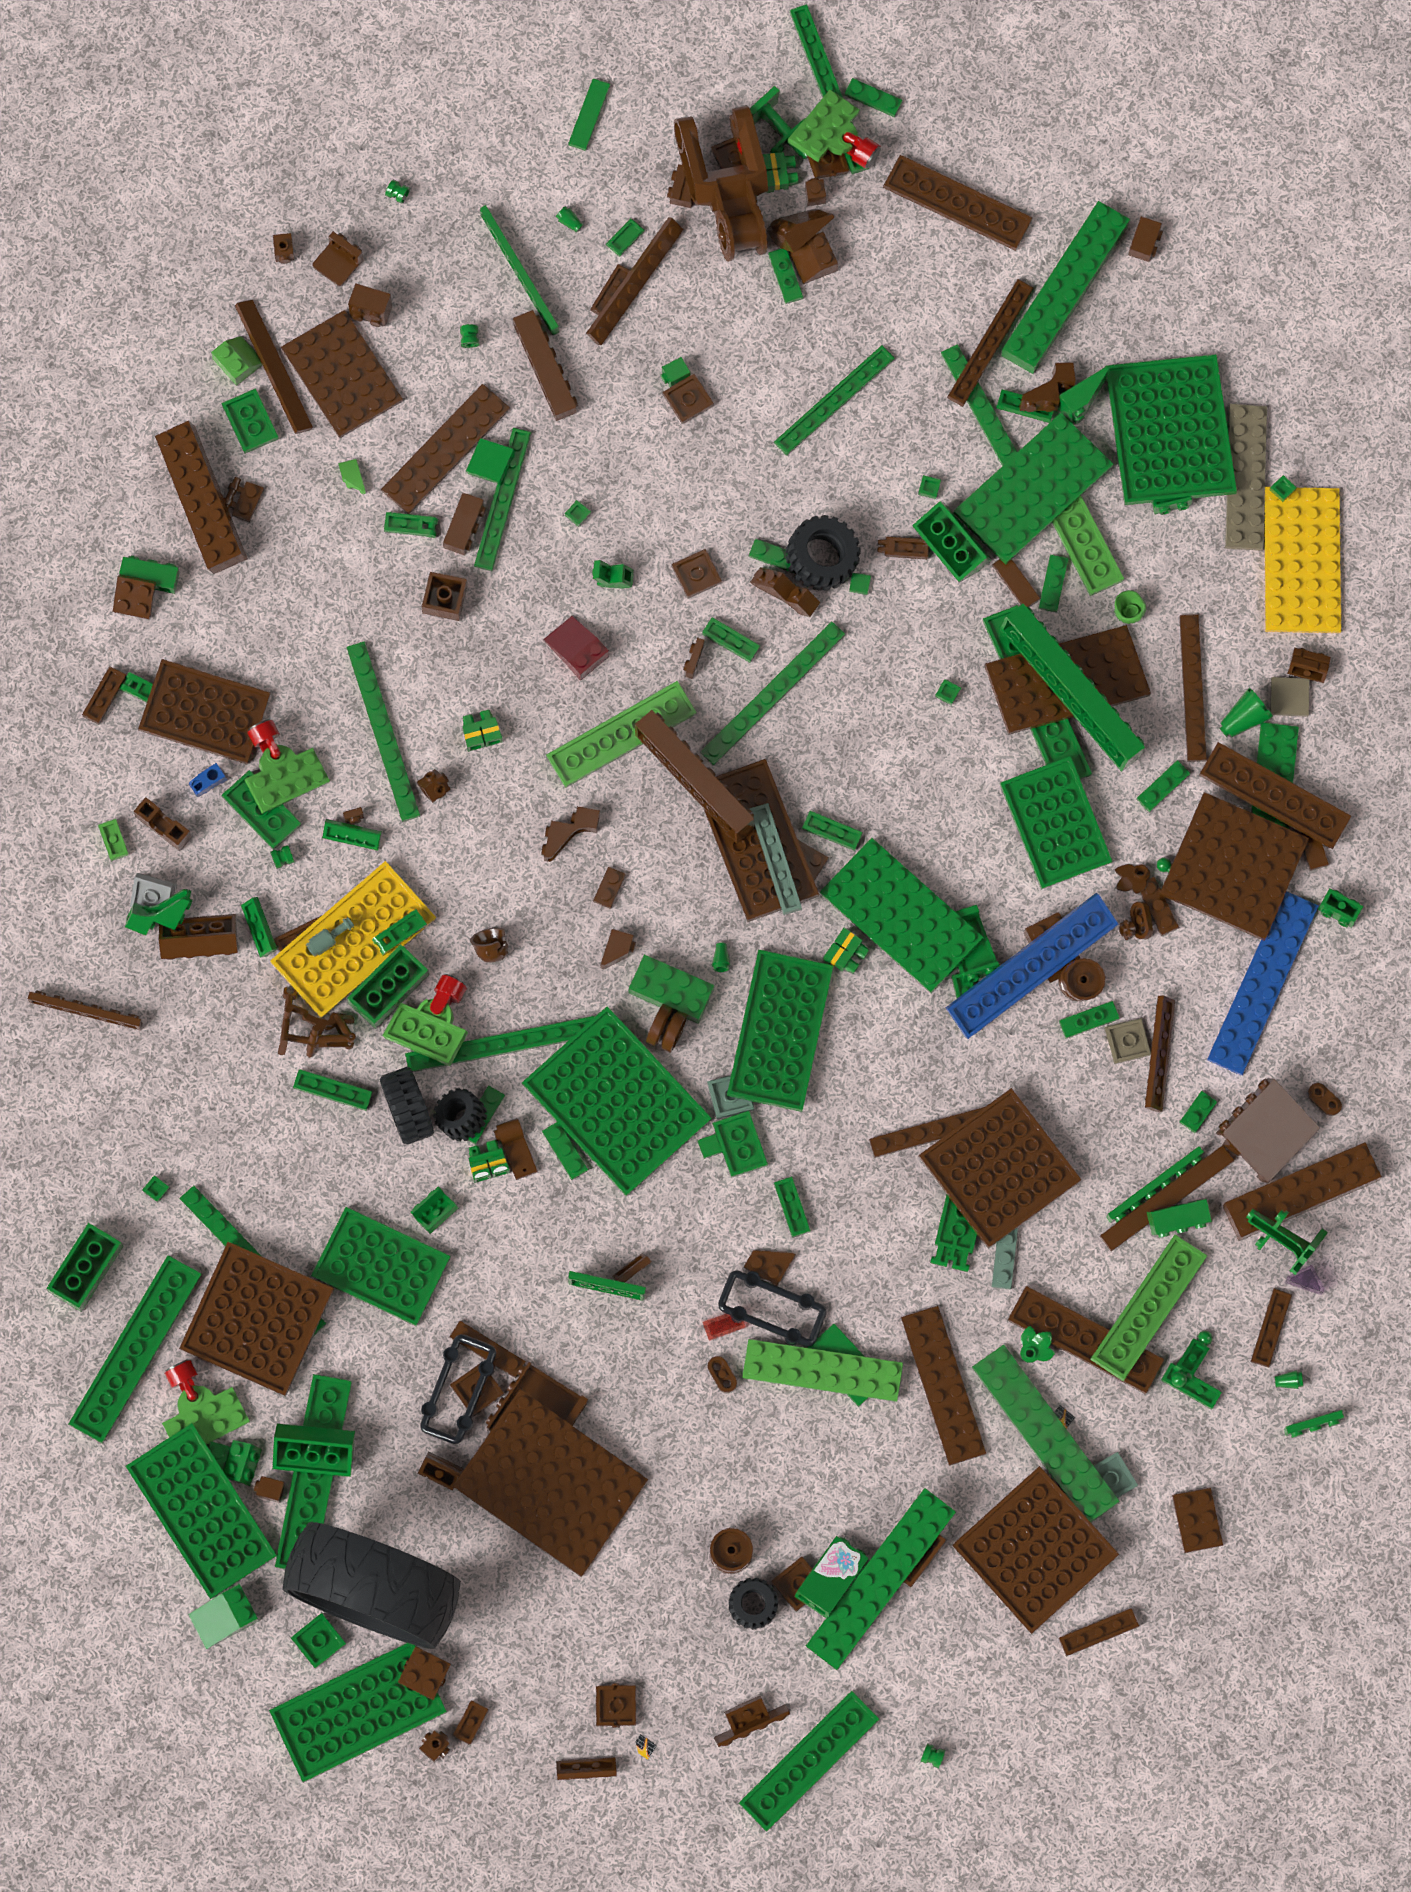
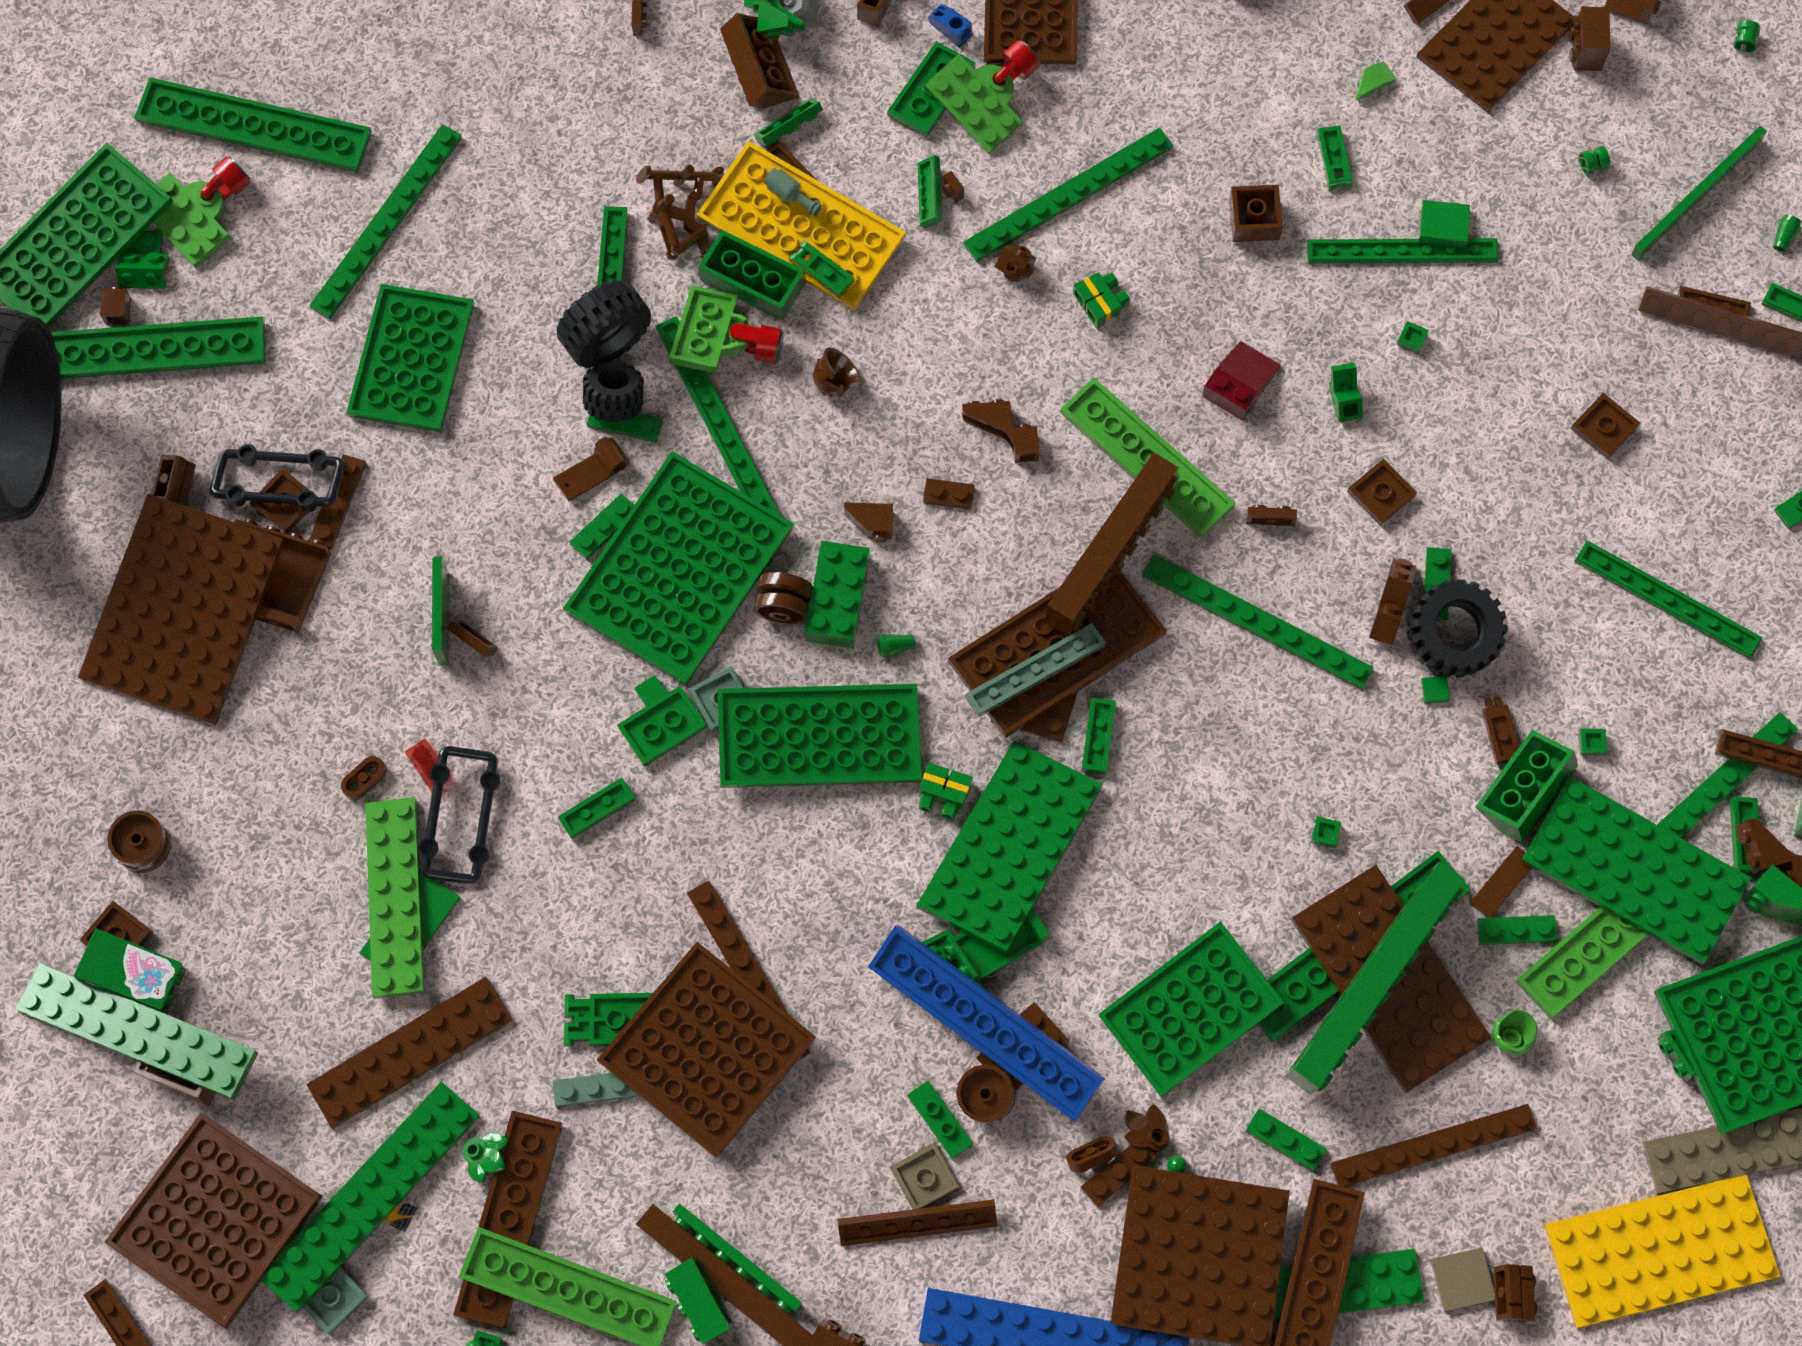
camera: 80 degrees right, 5 degrees down
green brick [46,1222,124,1312] -> none
green plate [142,1175,170,1203] -> none
reddish brown plate [179,1242,334,1396] -> none
green wheel [270,845,295,869] -> none
green slope [272,1423,355,1477] -> none
reddish brown plate [381,384,510,514] -> none
green bracket [410,1186,459,1234] -> none
reddish brown brick [443,493,486,556] -> none
green hips [468,1140,510,1183] -> none
reddish brown brick [513,310,579,421] -> none
green brick [660,357,690,387] -> none
green plate [702,617,760,663] -> none
black tyre [728,1578,778,1630] -> none
reddish brown wing [743,1250,796,1286] -> none
reddish brown plate [1119,919,1136,940] -> none
green plate [1179,1091,1217,1133] -> none
green cone [1219,687,1273,738] -> none
green plate [1269,475,1297,502] -> none

